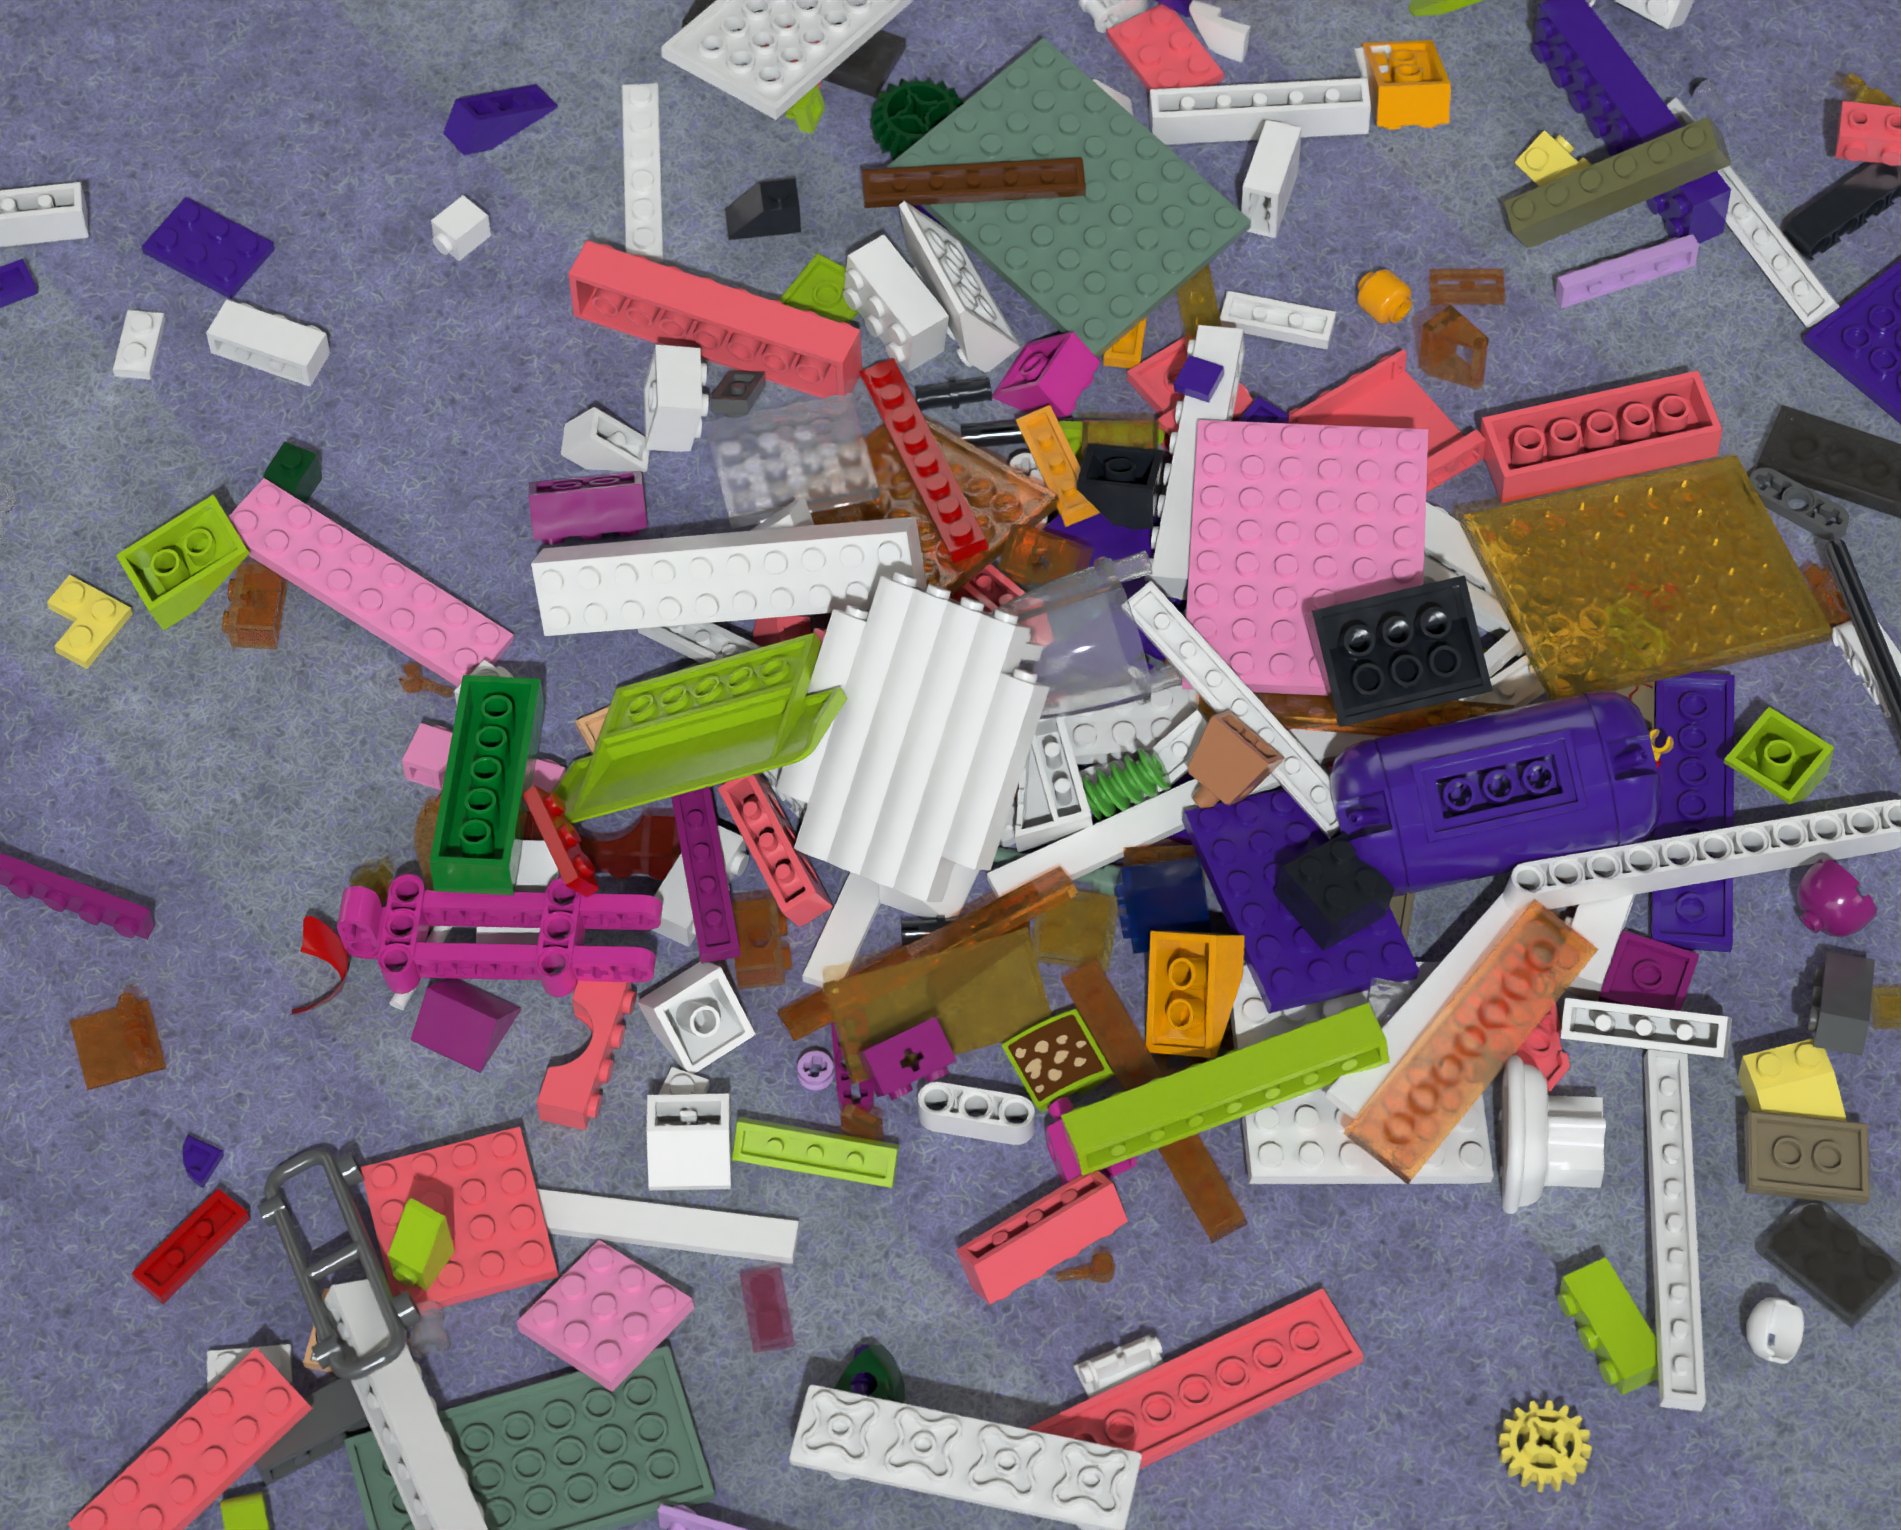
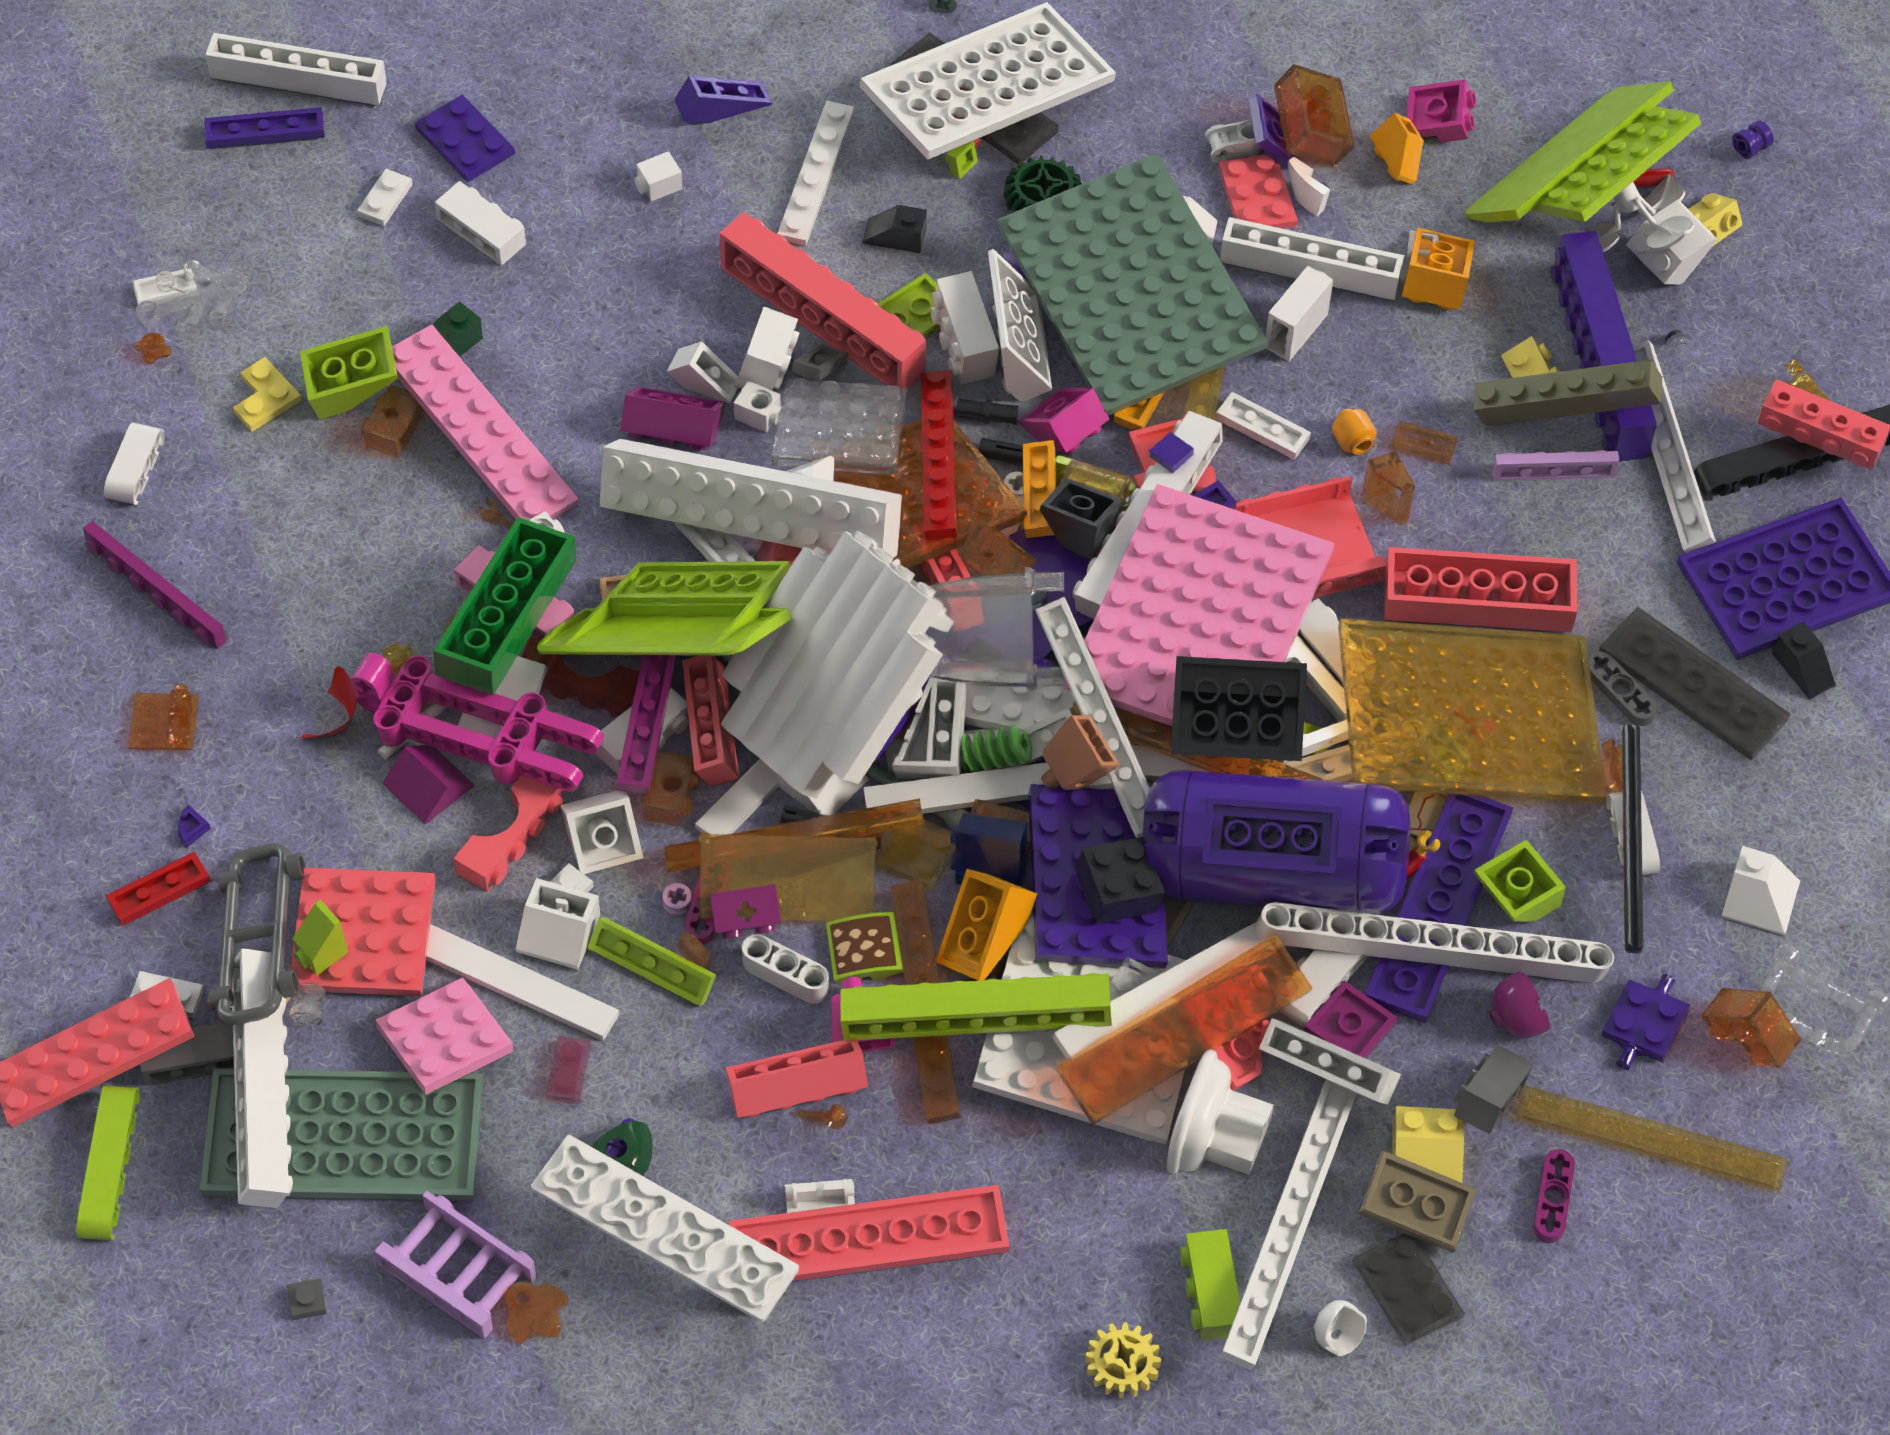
camera: 15 degrees right, 0 degrees up
red plate [522,785,600,898] -> none
reddish brown tile [862,158,1086,208] -> none
none -> white brick [734,381,783,433]

